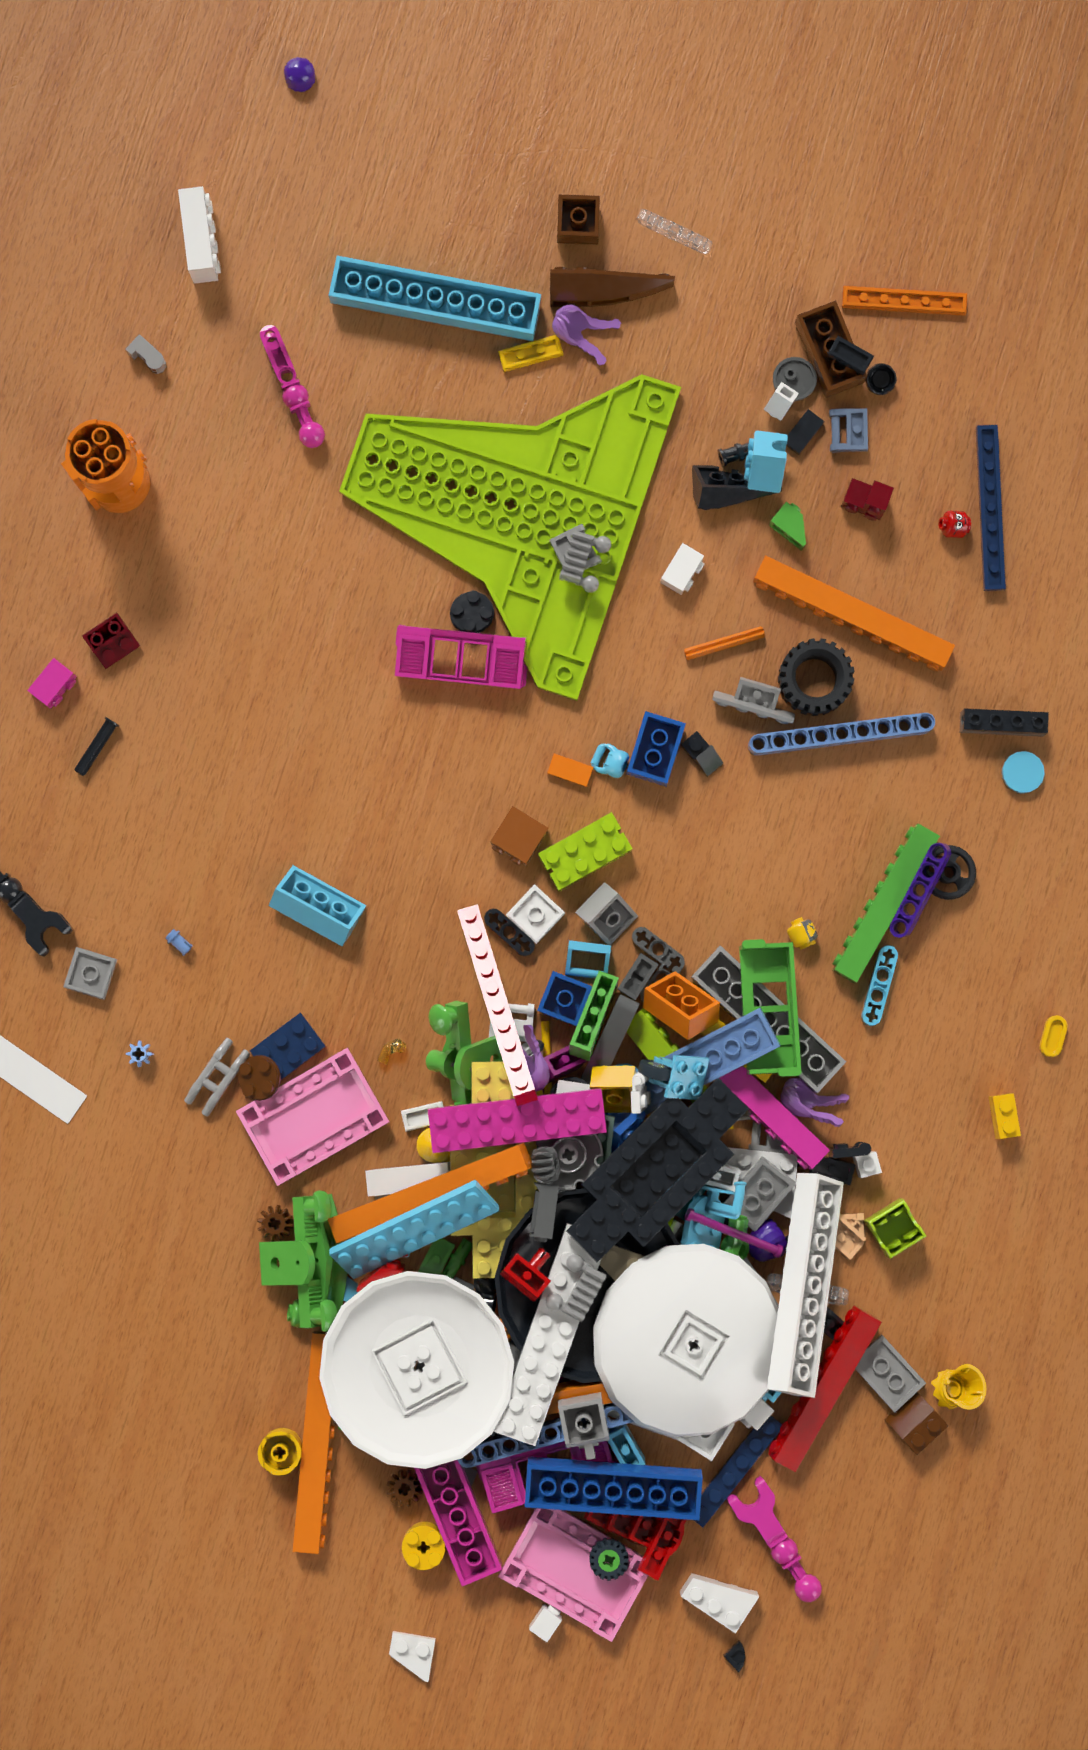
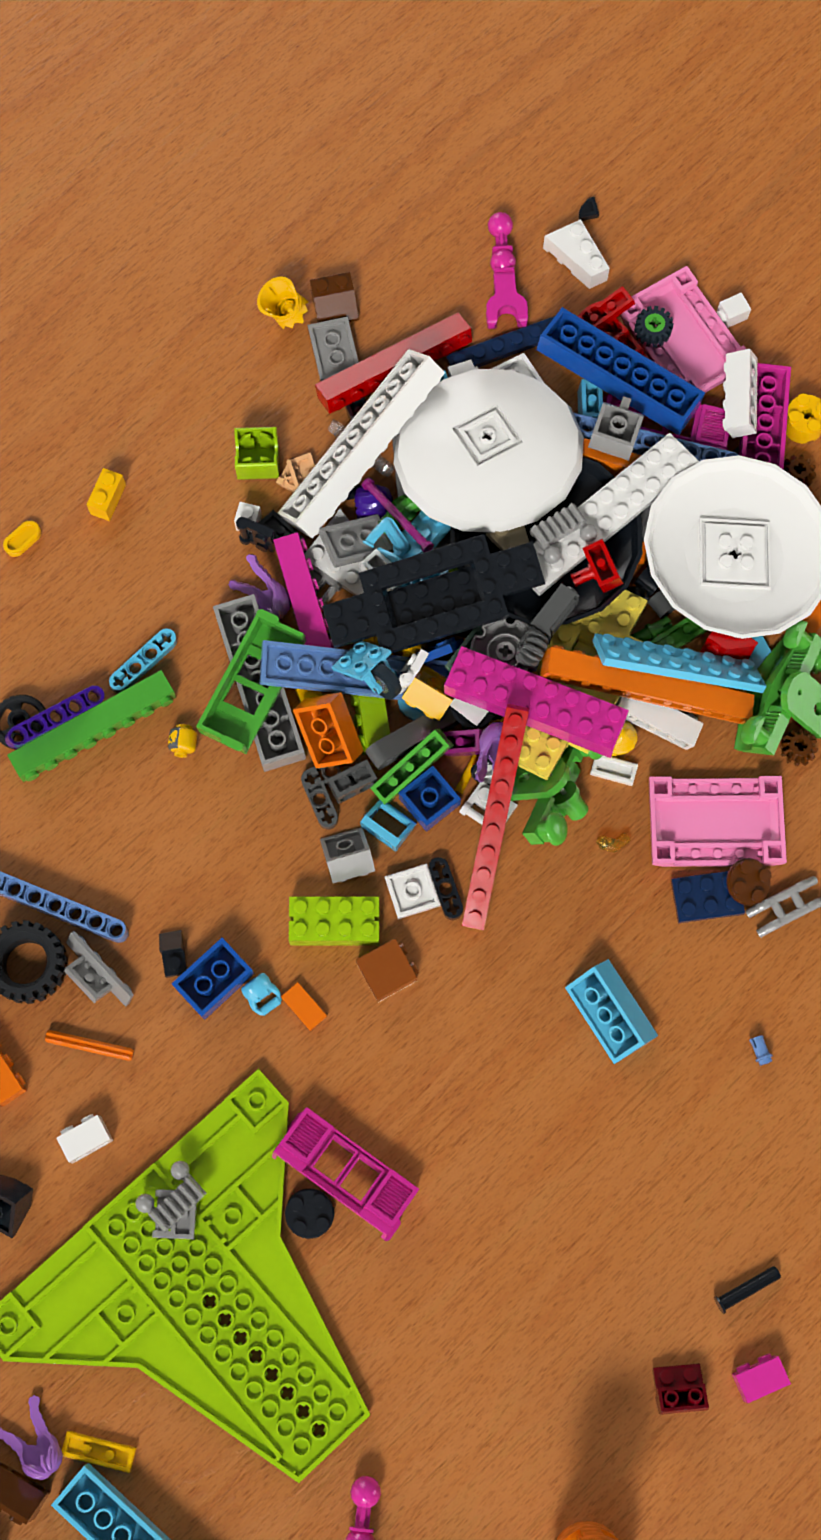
camera: 150 degrees left, 10 degrees down
none -> white brick [723,349,758,438]

